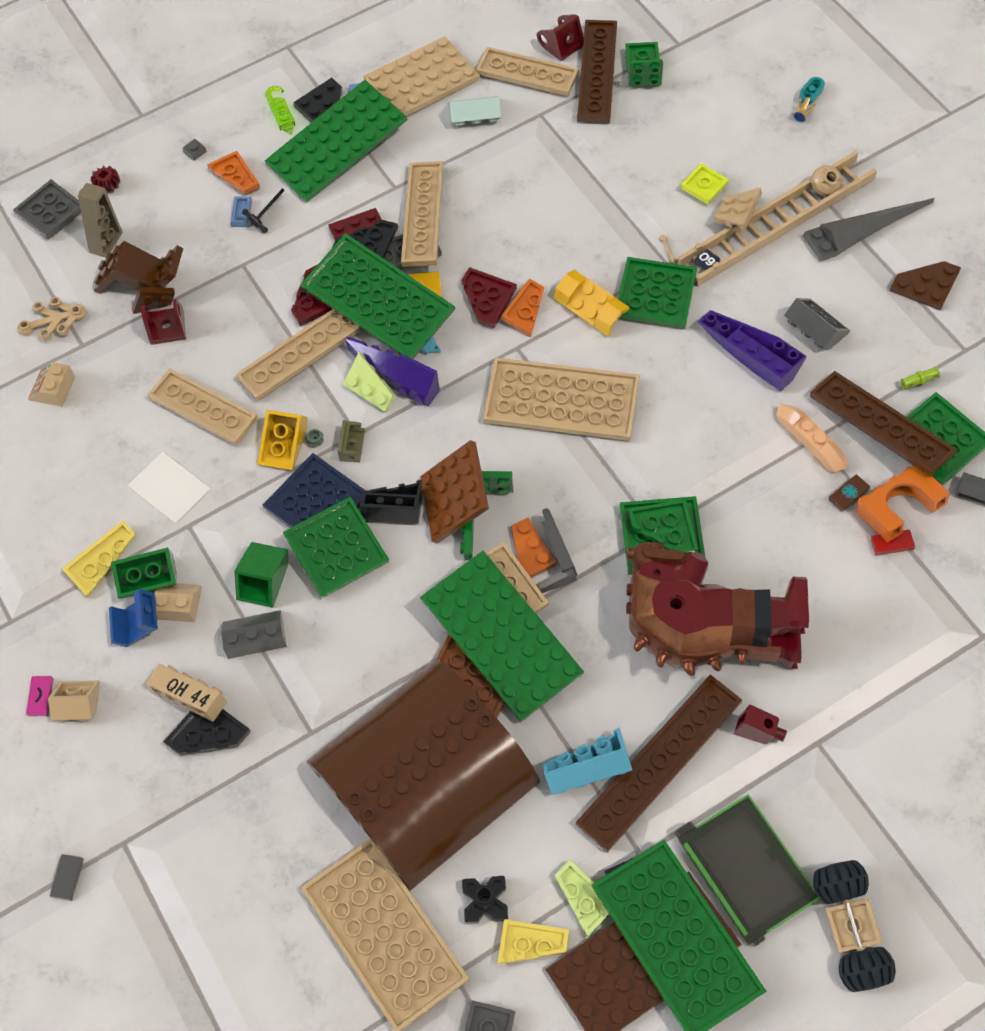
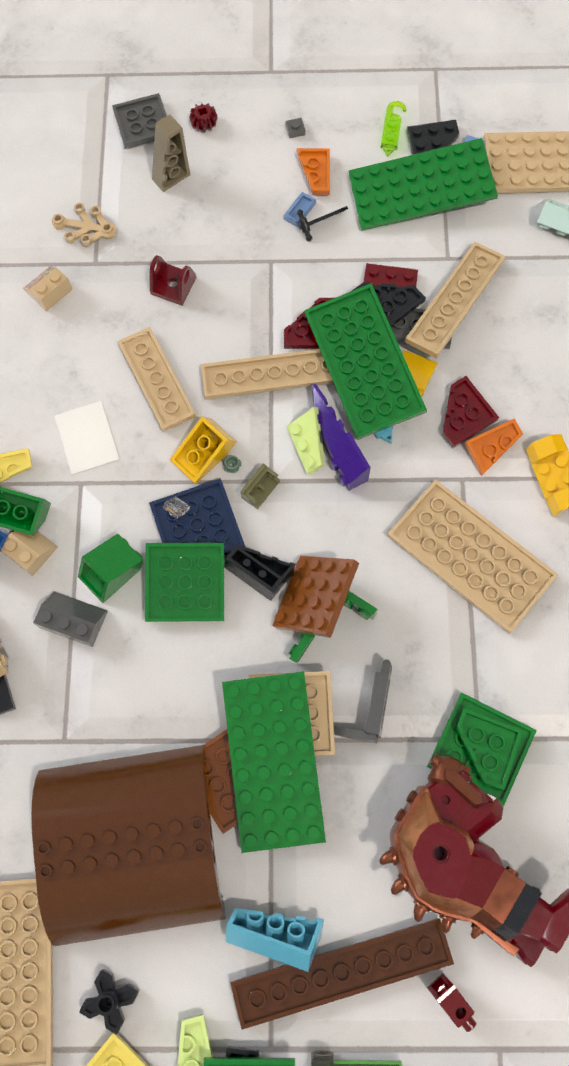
camera: 30 degrees right, 10 degrees up
reddish brown bracket [94,241,184,293] -> none
reddish brown wing [132,287,175,314] -> none
orange wing [511,517,556,578] -> none
none -> clear plate [163,496,190,518]

